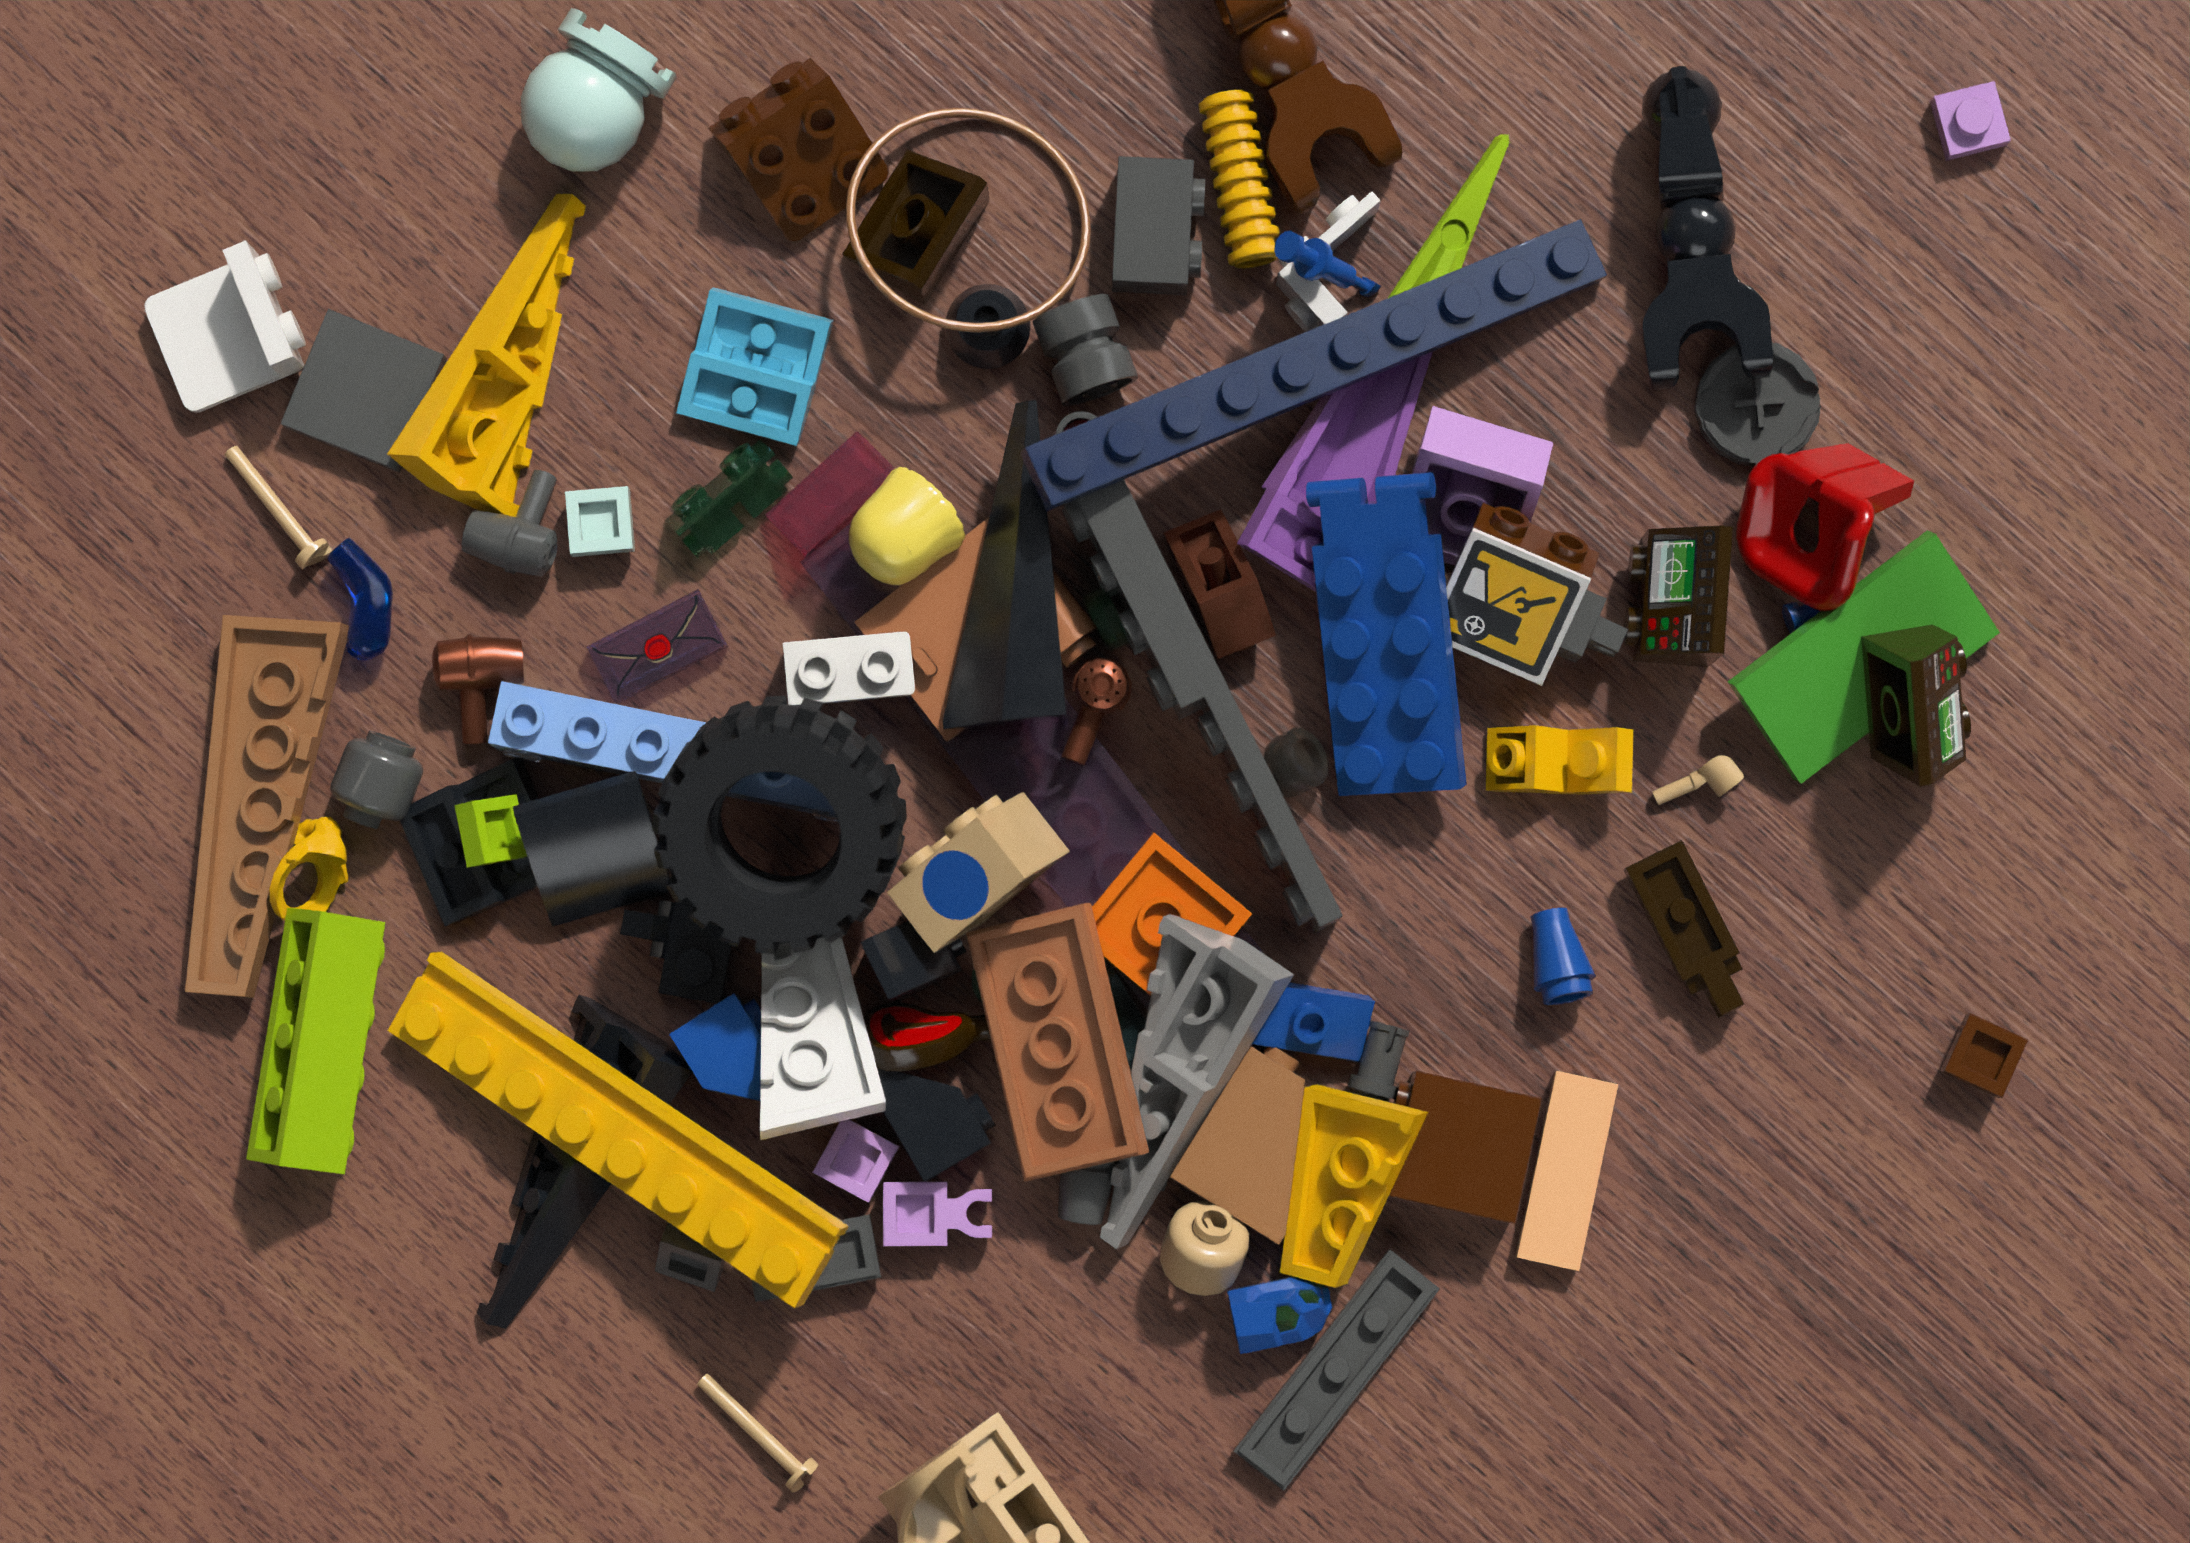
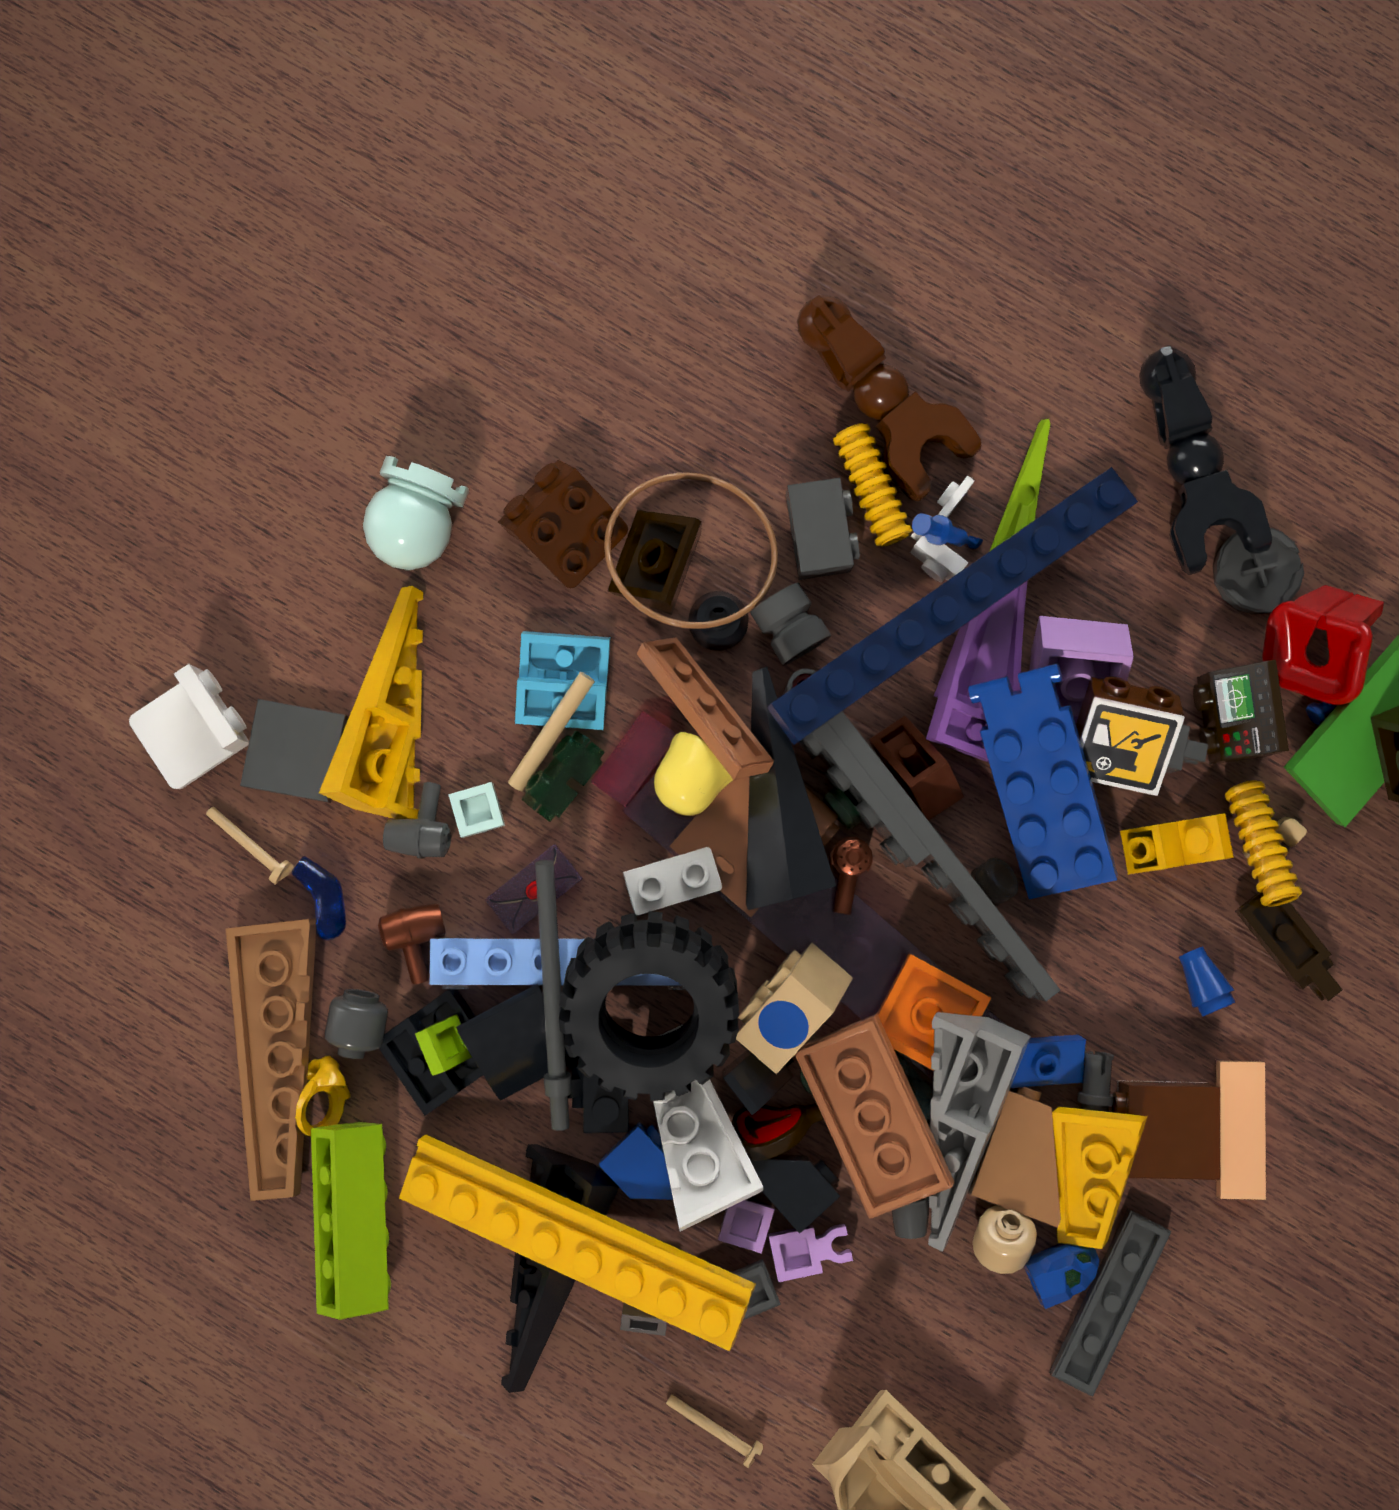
camera: 15 degrees left, 0 degrees up
lavender plate [1930,81,2011,161] -> none
none -> tan bar [508,672,595,791]
none -> dark grey bar [535,860,572,1131]
none -> nougat tile [637,637,774,780]
none -> yellow piece [1225,780,1302,907]

